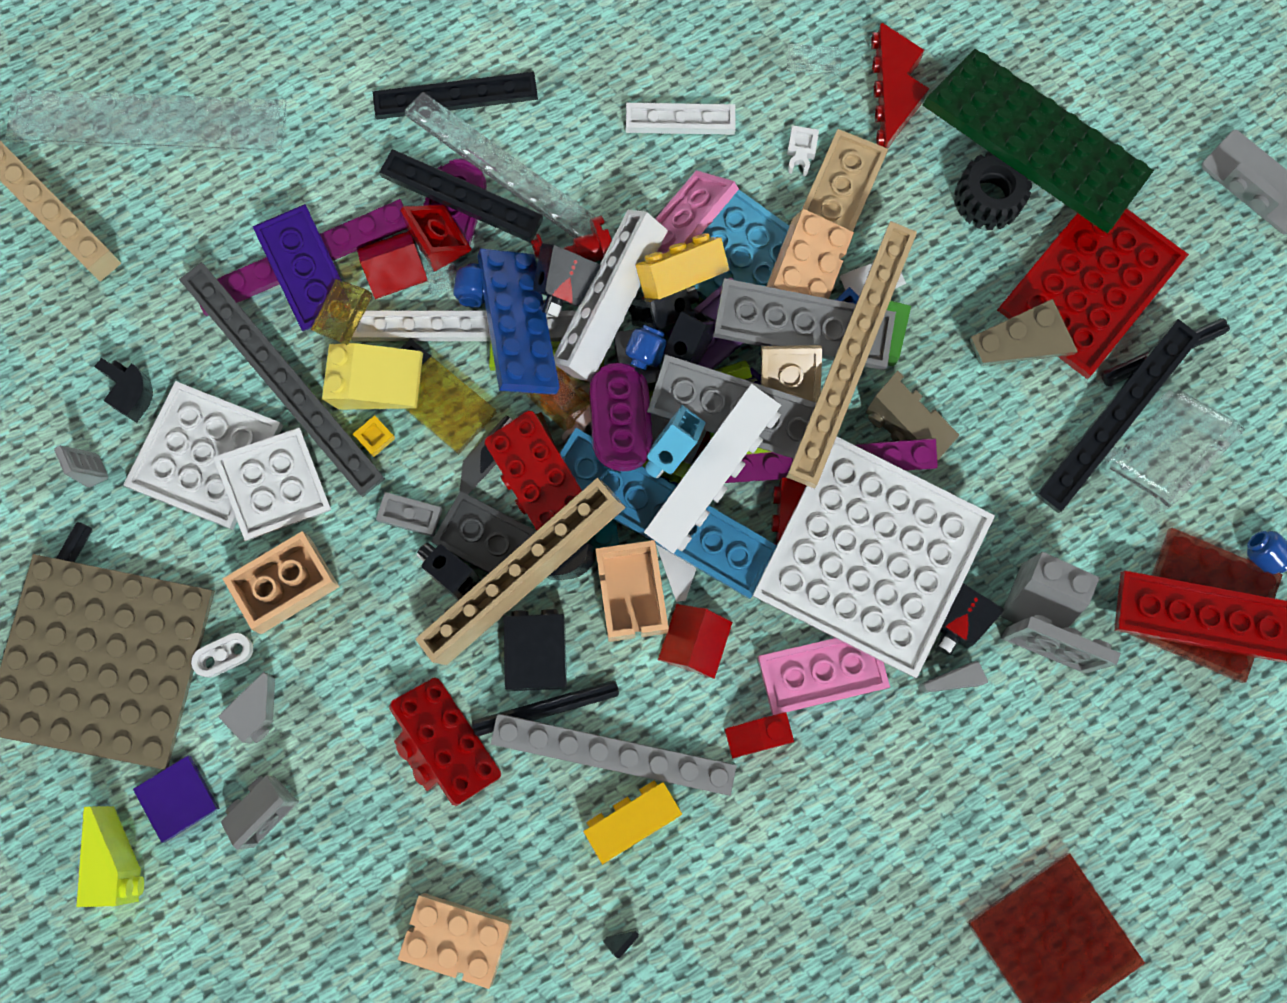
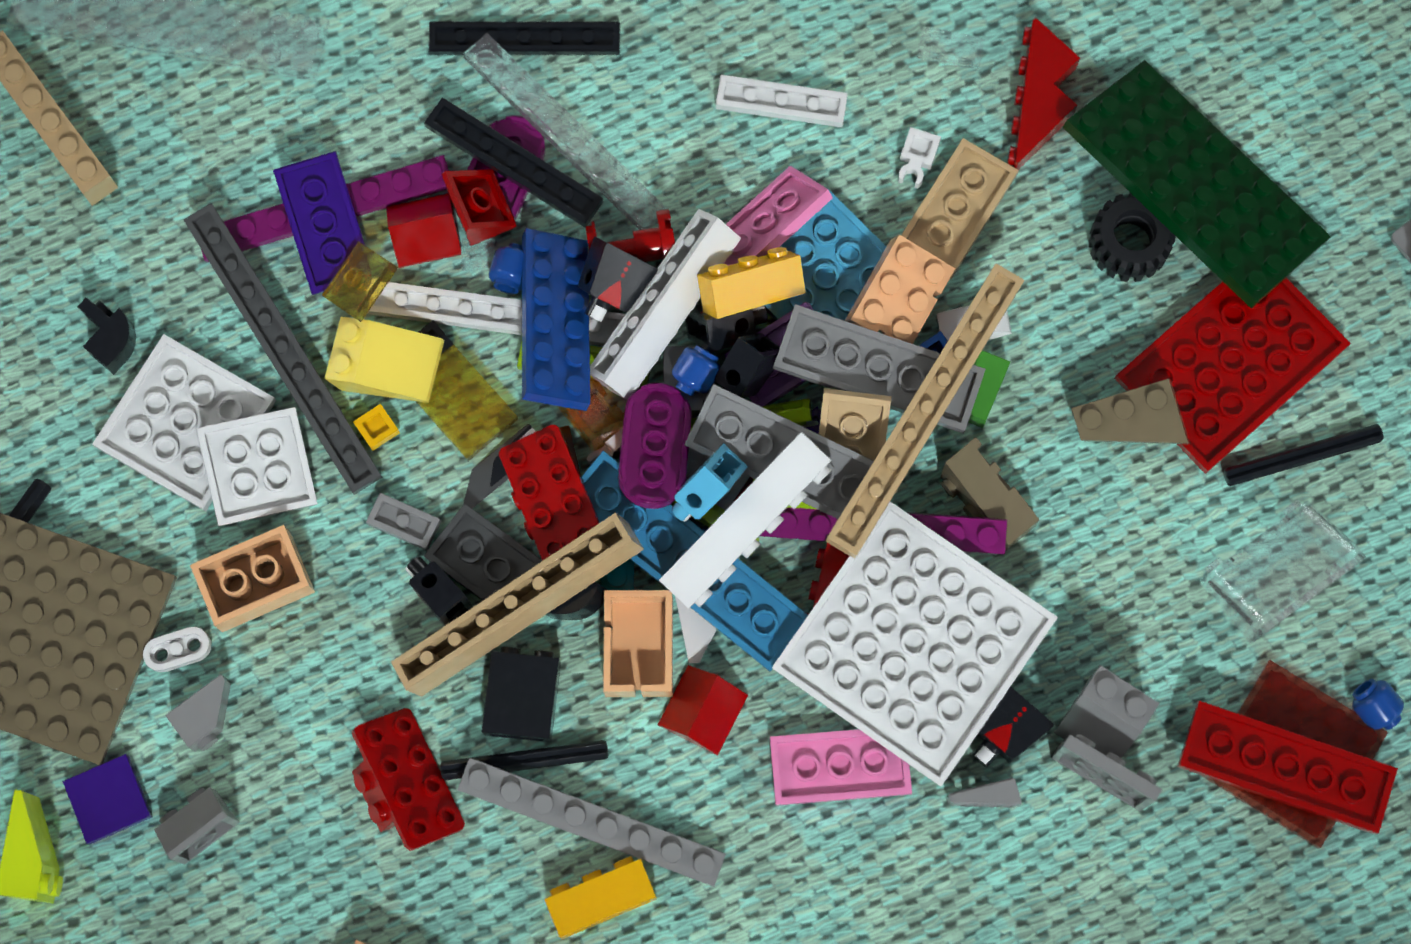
camera: 15 degrees right, 0 degrees up
light grey slope [54,445,109,488] -> none
red slope [724,712,794,759] -> none
black plate [1035,319,1201,513] -> none

